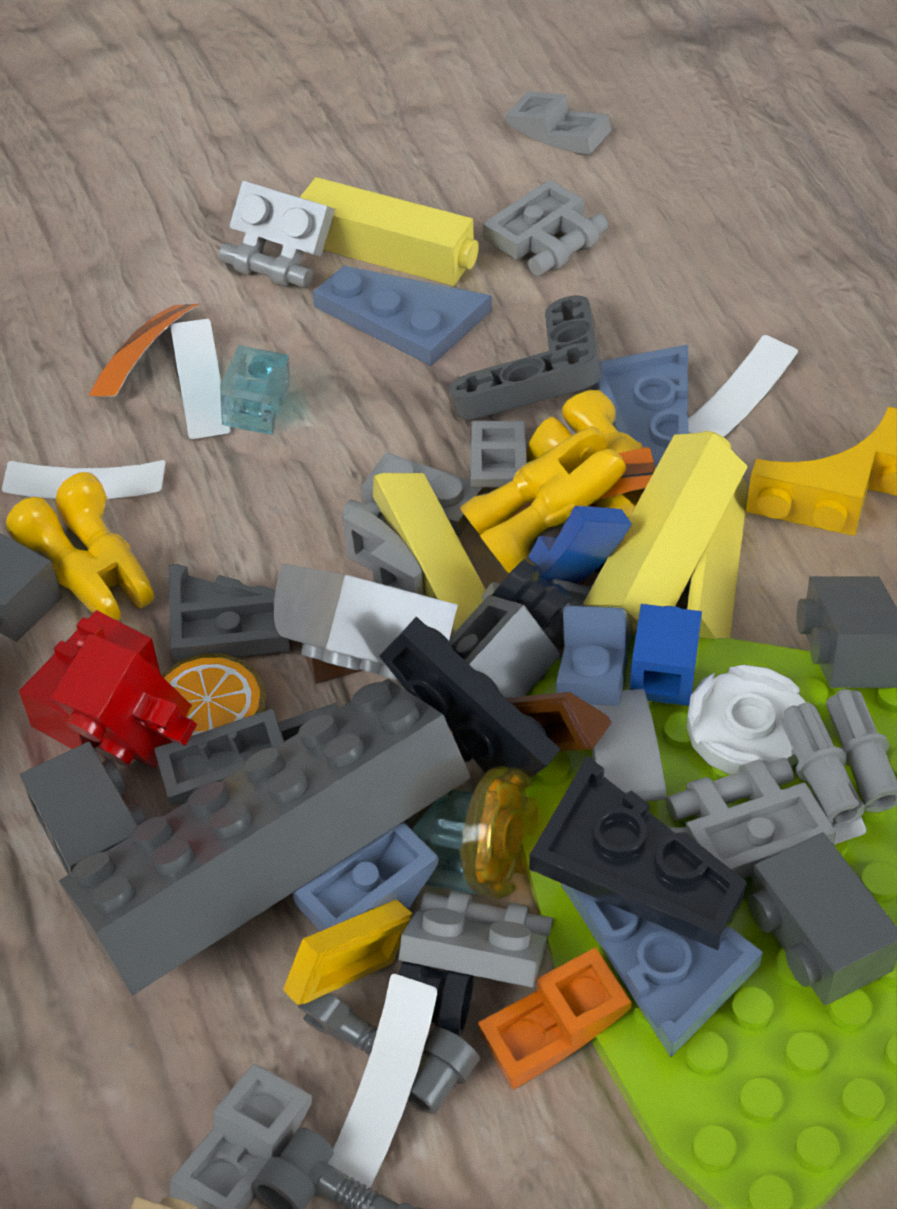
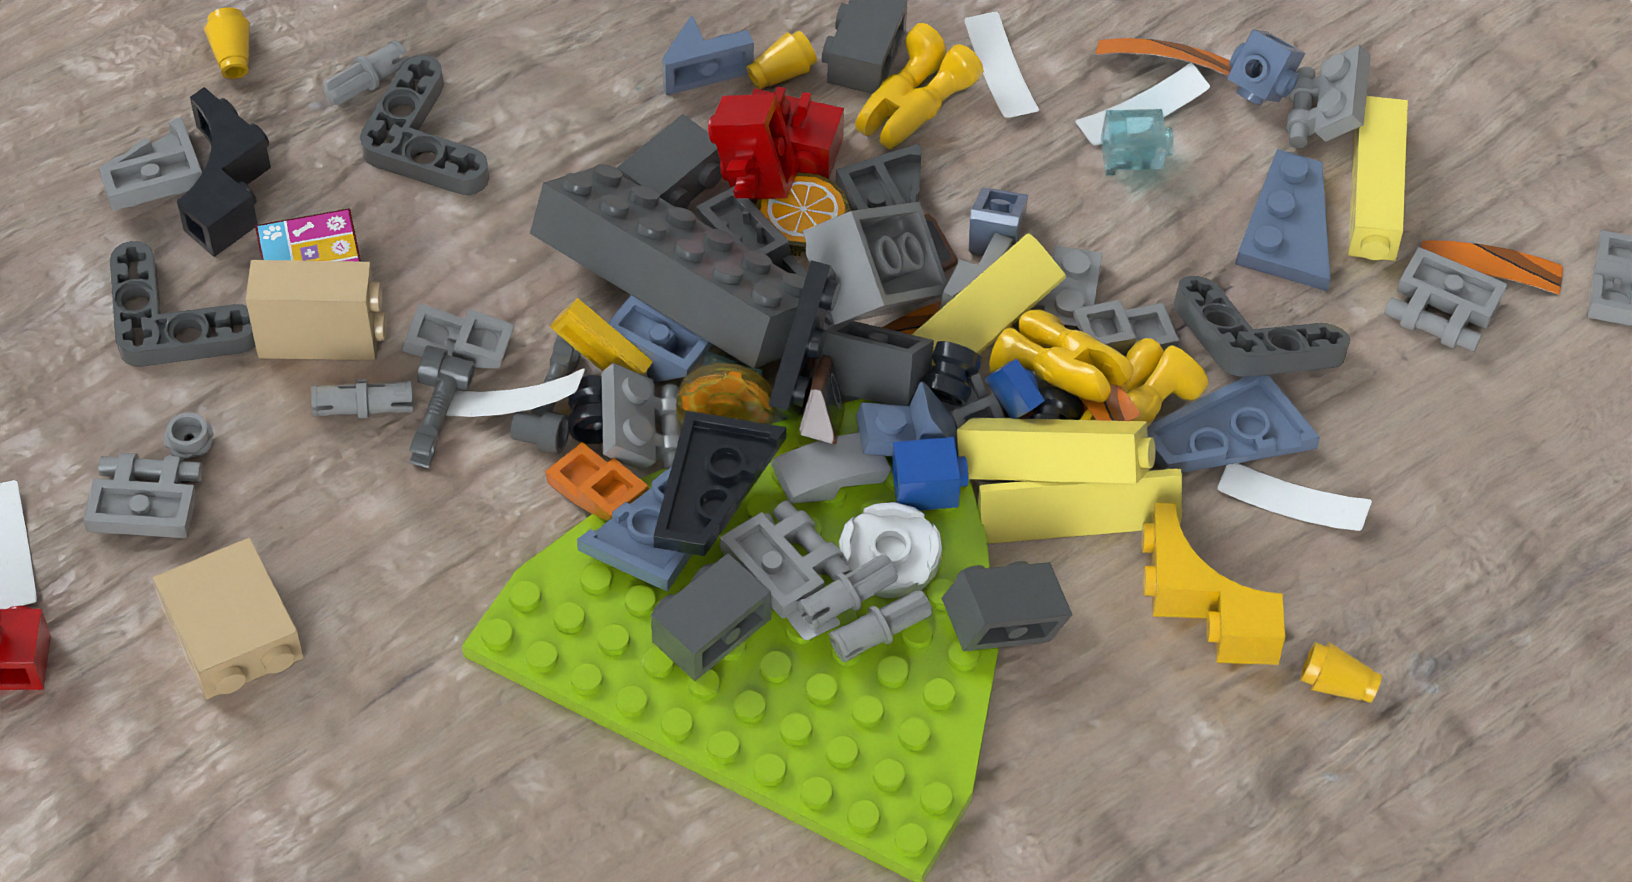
camera: 70 degrees right, 5 degrees up
none -> sand blue slope [969,187,1029,255]
none -> sand blue brick [1227,29,1306,105]
none -> orange sticker [1421,240,1563,294]

